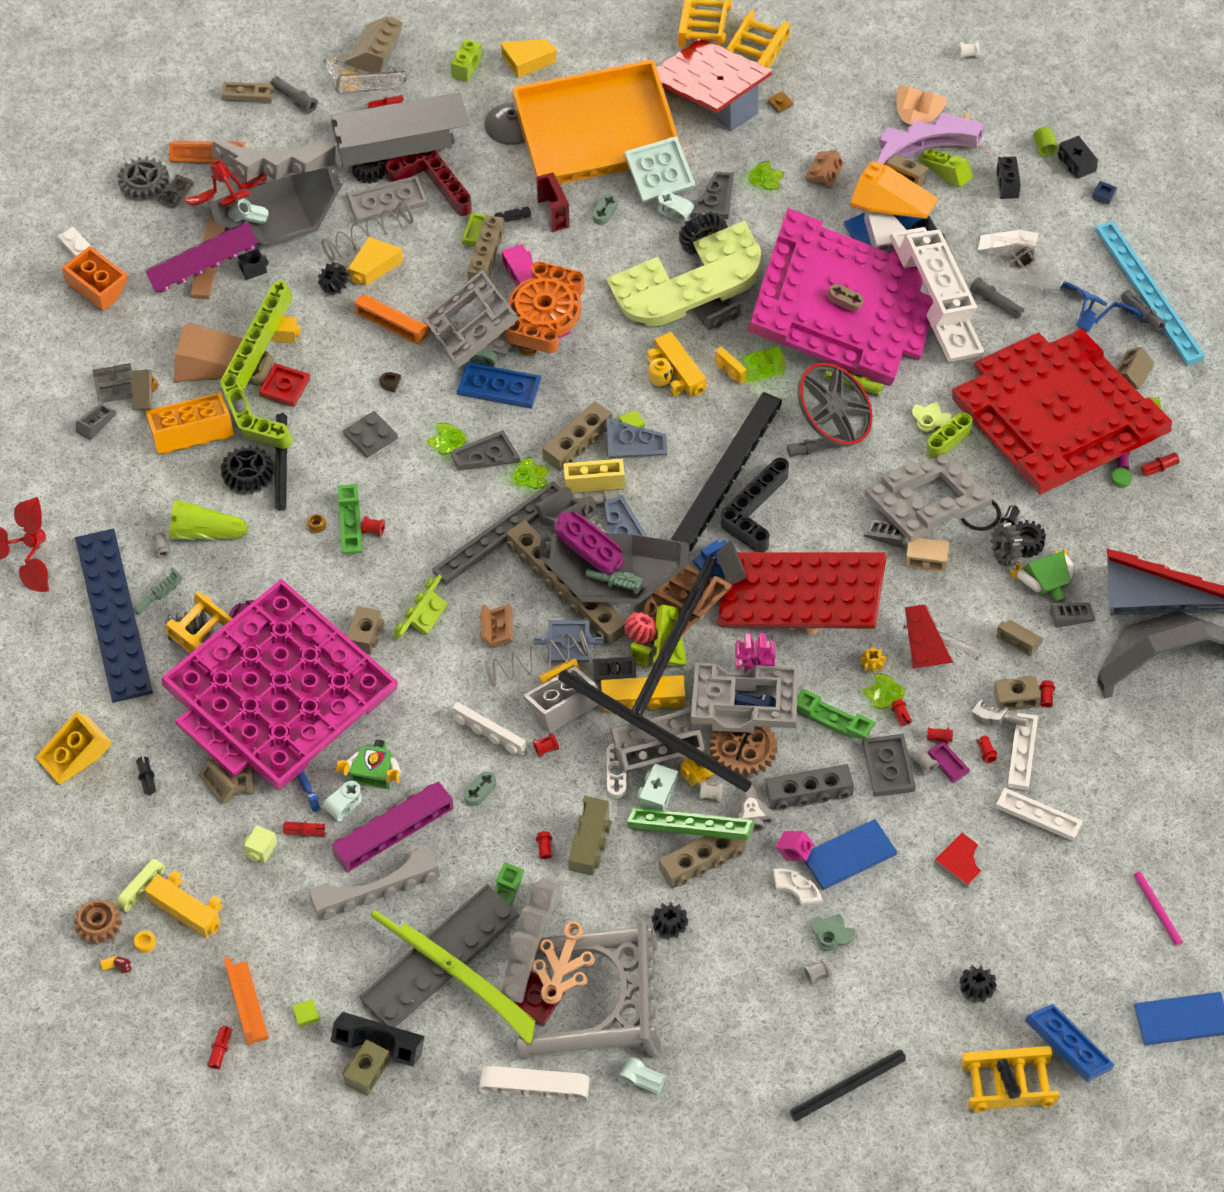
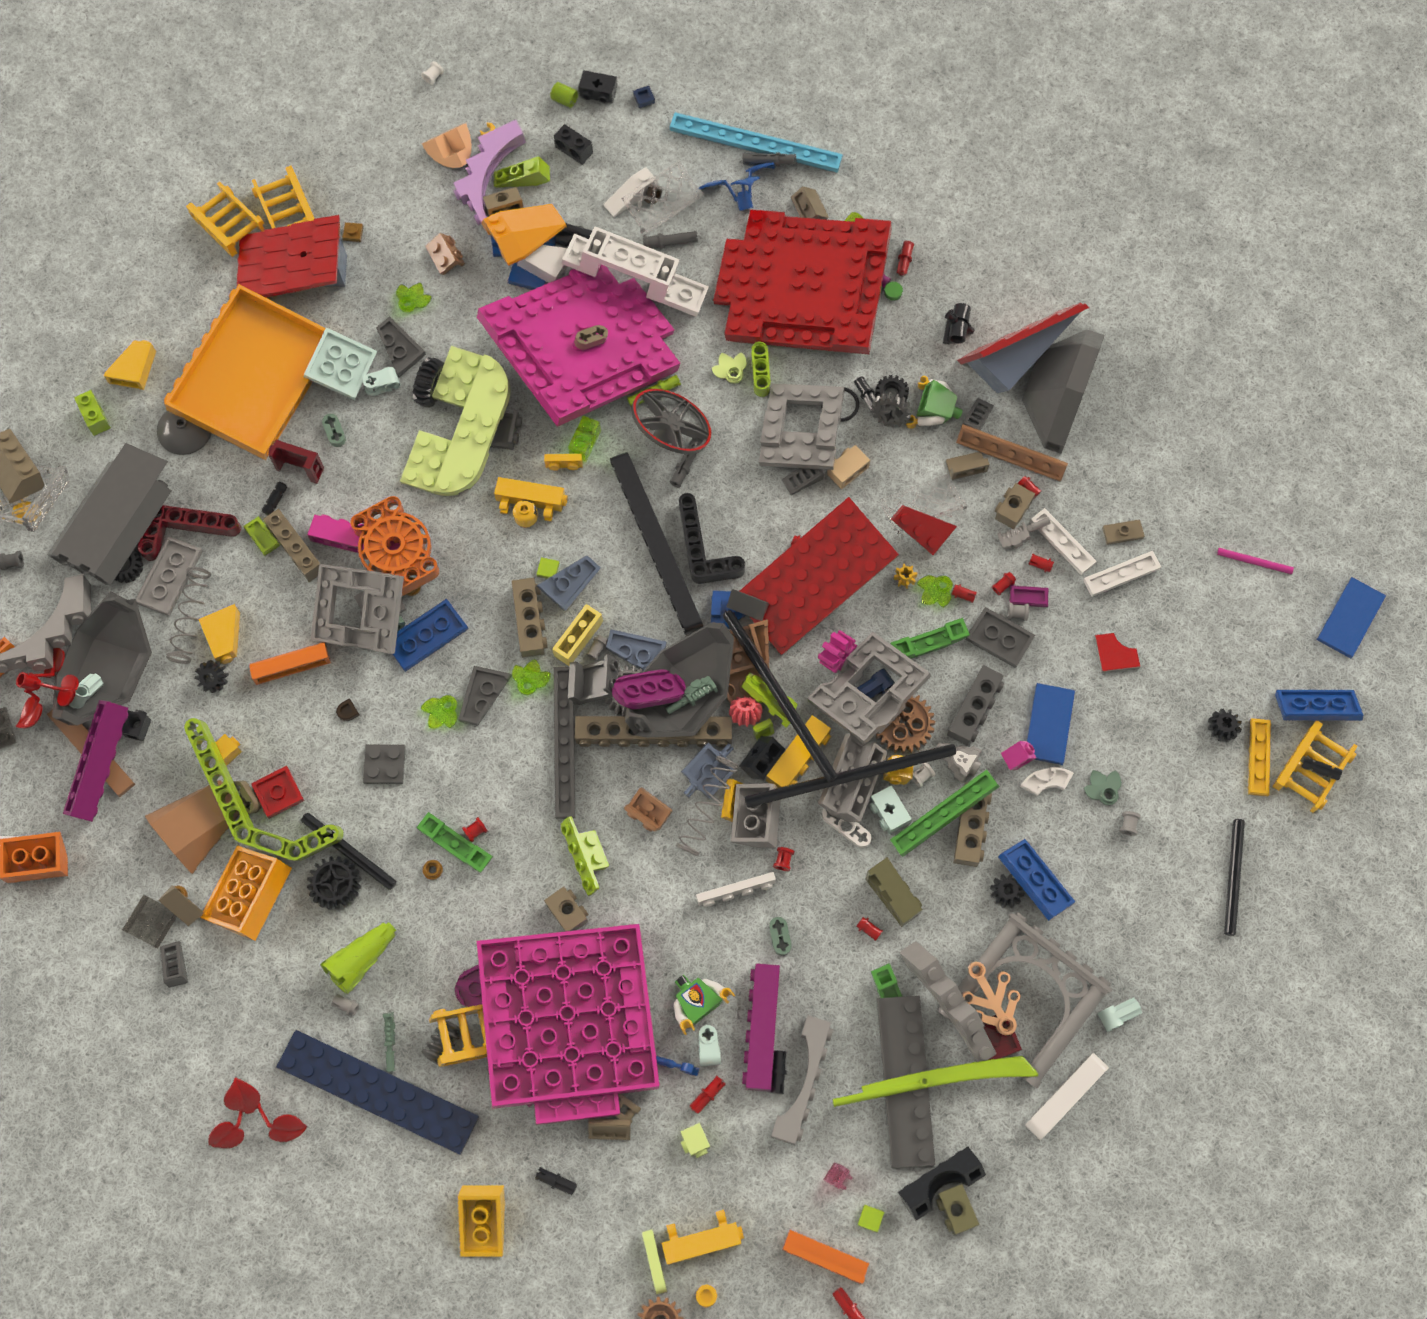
camera: 50 degrees left, 15 degrees up
red axle [368,94,404,109] -> none
none -> black pin [771,1050,787,1094]
none -> clear pink tile [823,1162,852,1190]
none -> black pin [943,303,975,344]
none -> medium nougat tile [956,424,1068,482]
none -> blue tile [998,839,1075,921]
none -> dark tan plate [1102,519,1145,545]
none -> yellow tile [1248,718,1271,797]

